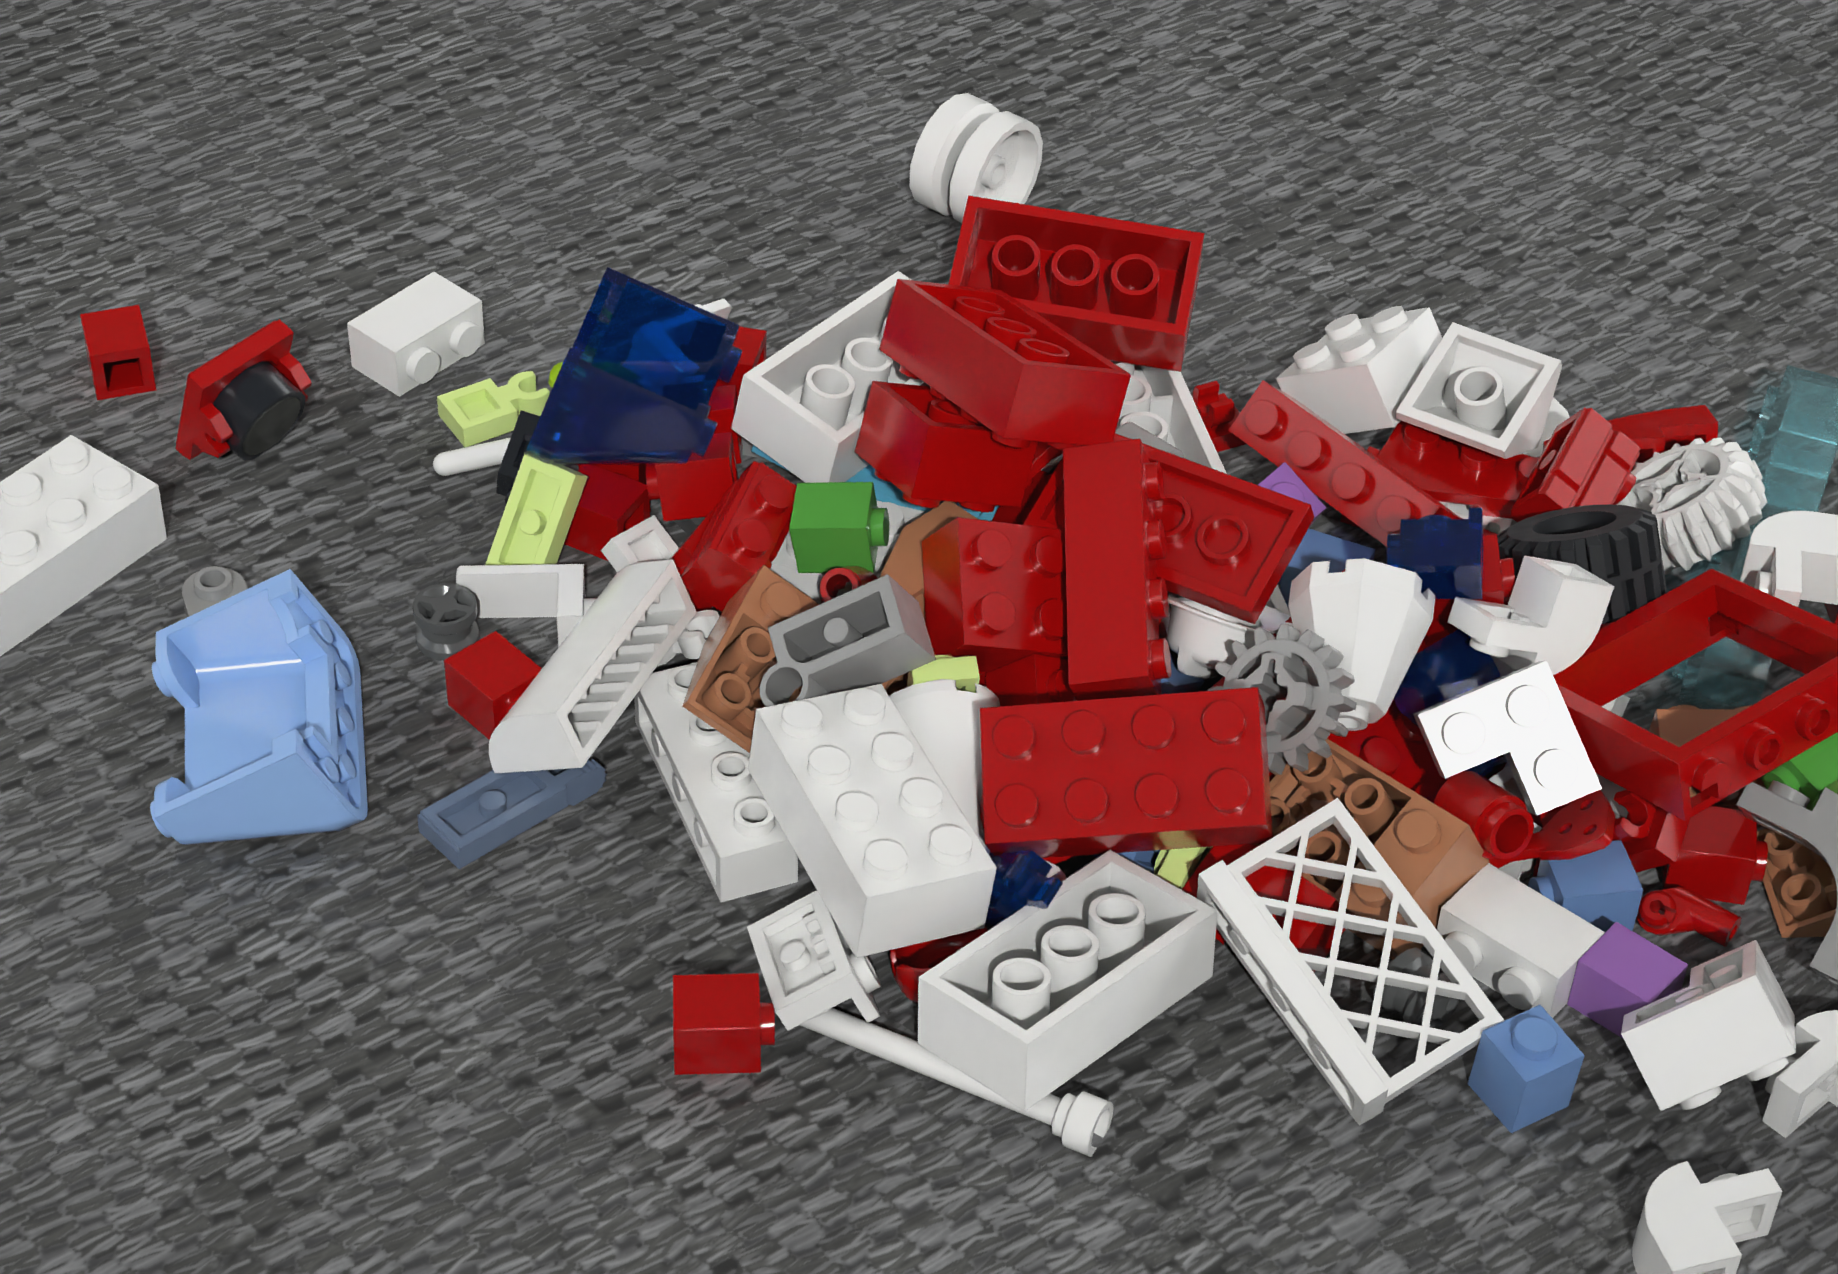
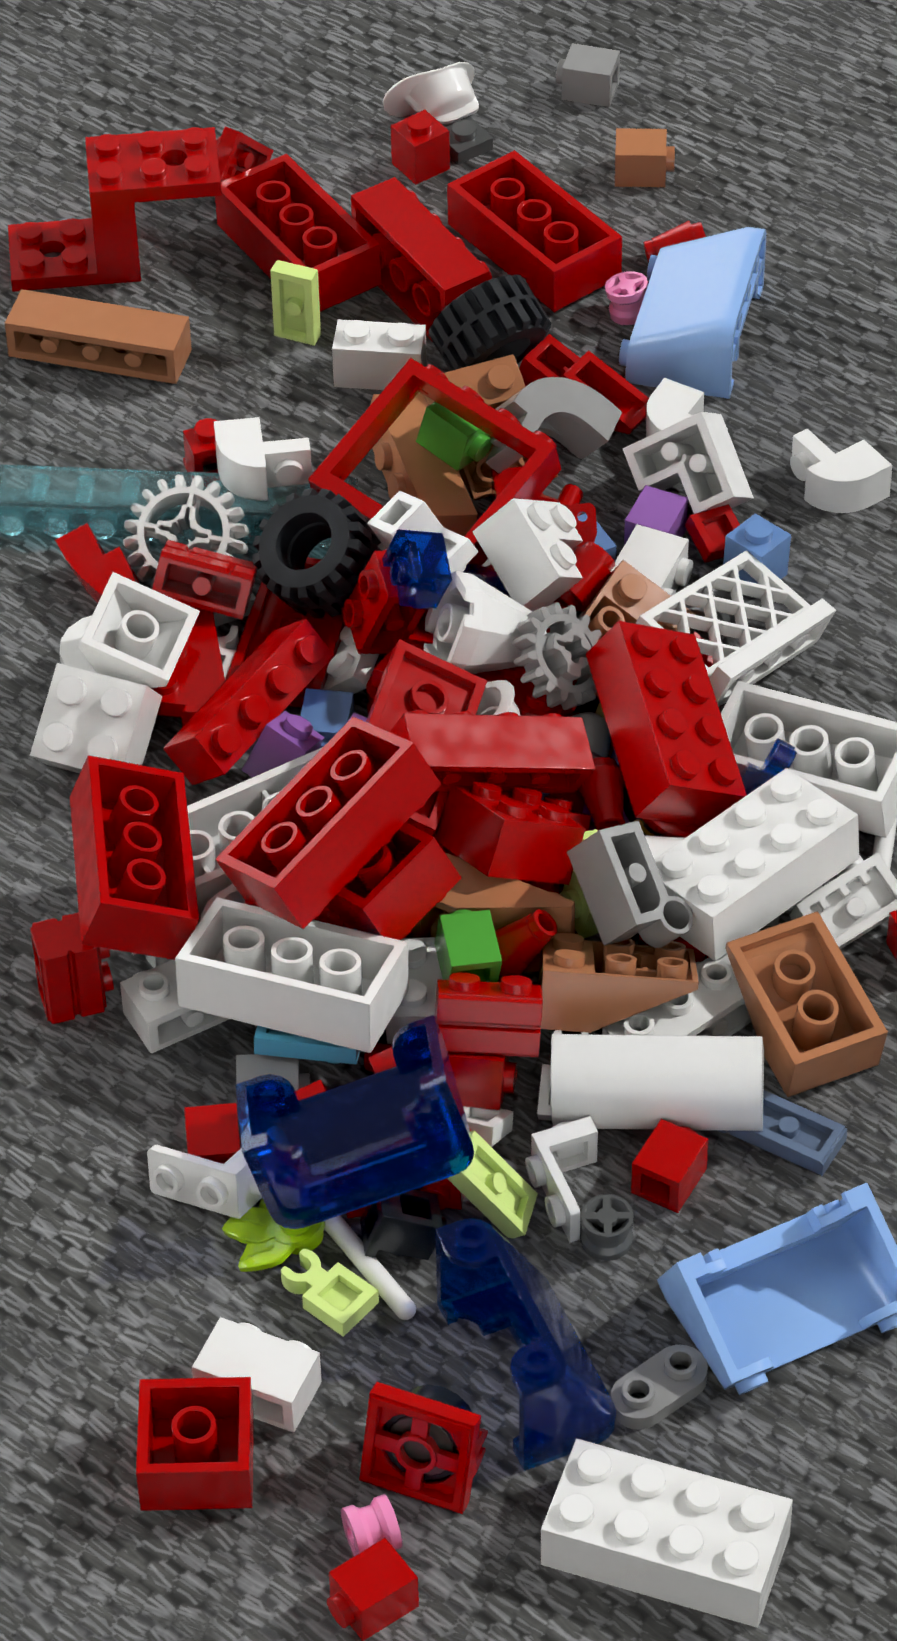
camera: 105 degrees left, 5 degrees up
none -> red brick [136,1377,254,1511]
none -> bright pink wheel [341,1494,402,1556]
none -> clear blue windscreen [435,1218,616,1471]
none -> red plate [685,504,740,563]
none -> nougat slope [725,911,888,1097]

